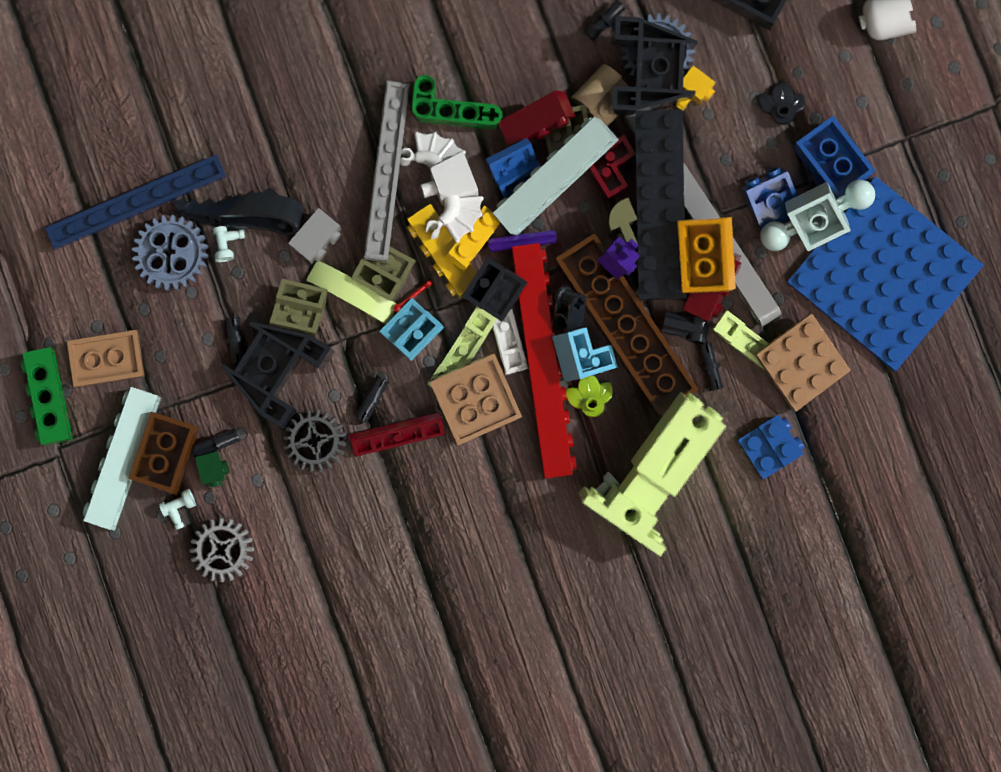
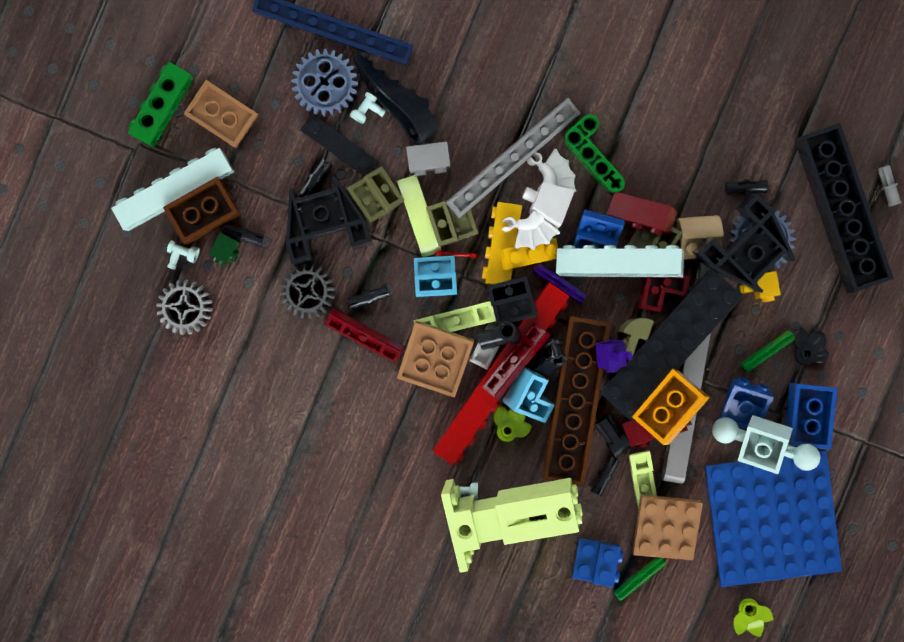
camera: 40 degrees right, 5 degrees up
none -> black plate [300,114,379,177]
none -> black piece [477,322,521,350]
none -> dark red plate [483,323,550,400]
none -> green axle [614,557,666,601]
none -> lime plate [733,598,773,637]
none -> green axle [741,331,795,372]

